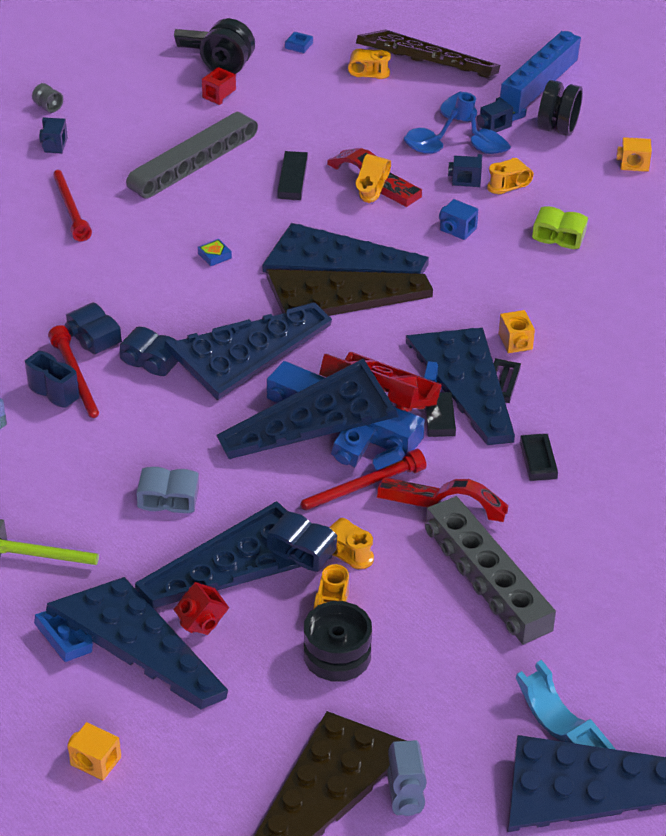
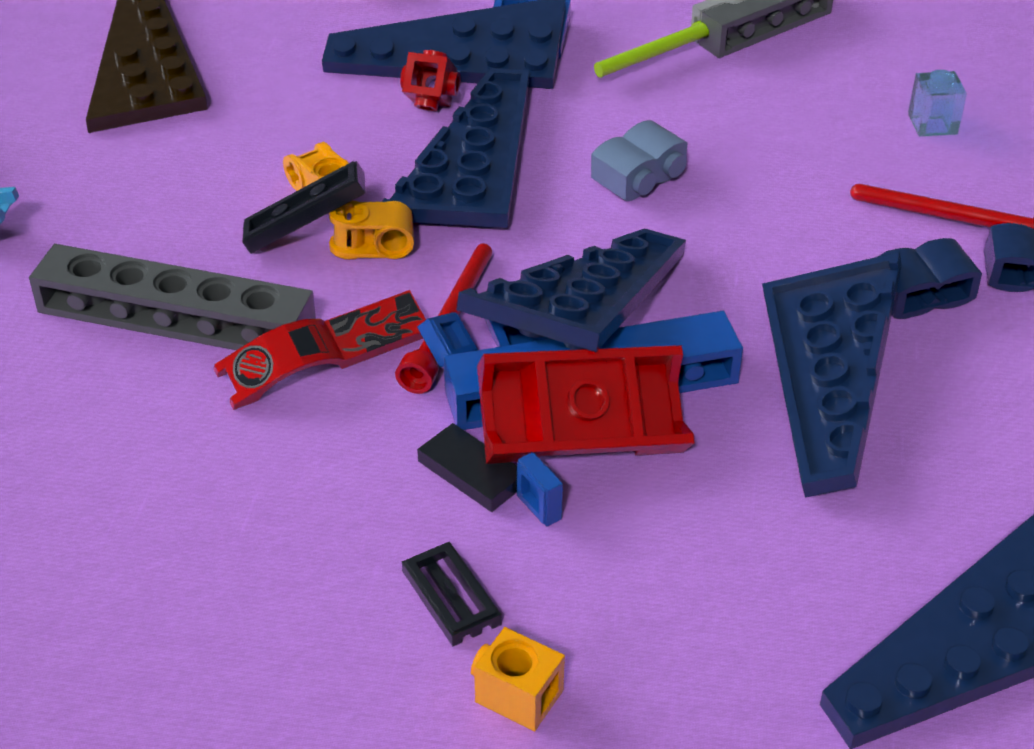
camera: 135 degrees right, 0 degrees up
dark blue brick [25,351,79,408] -> none
dark brown wing [267,269,433,316] -> none
dark blue brick [267,512,337,572] -> none
black wheel [304,601,372,682] -> none
sand blue brick [387,740,427,816] -> none
dark blue wing [406,327,515,445] -> none
black tile [520,433,558,481] -> none
none -> black tile [242,161,366,254]

